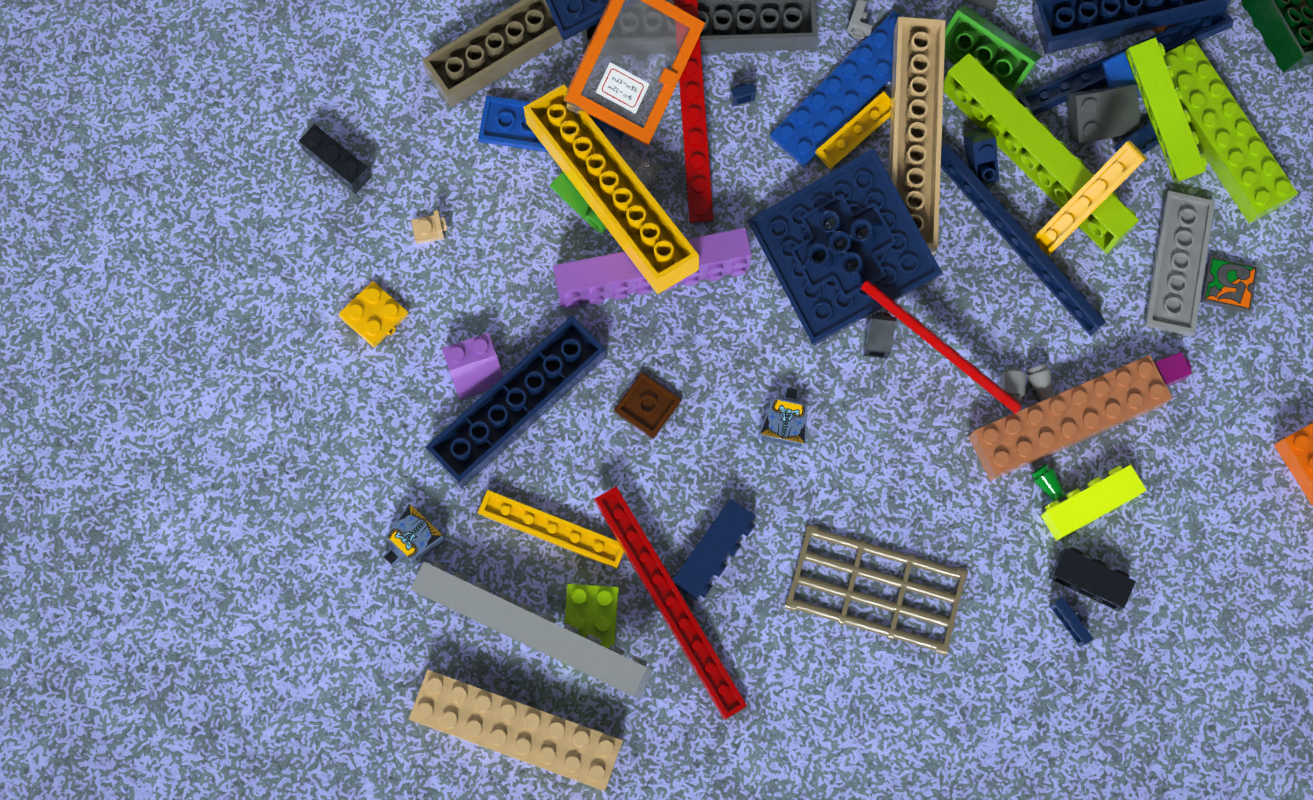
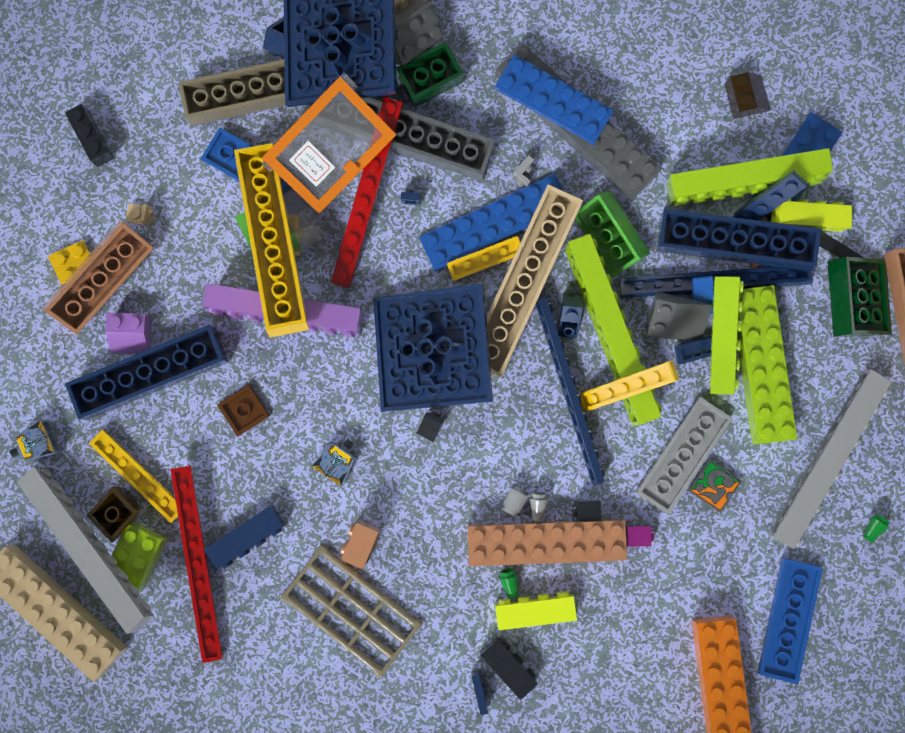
camera: 30 degrees right, 10 degrees up
red tile [860,280,1021,414] -> none
none -> nougat brick [44,220,153,335]
none -> dark brown slope [86,486,139,543]
none -> nougat brick [340,520,381,569]
none -> black brick [572,500,602,522]

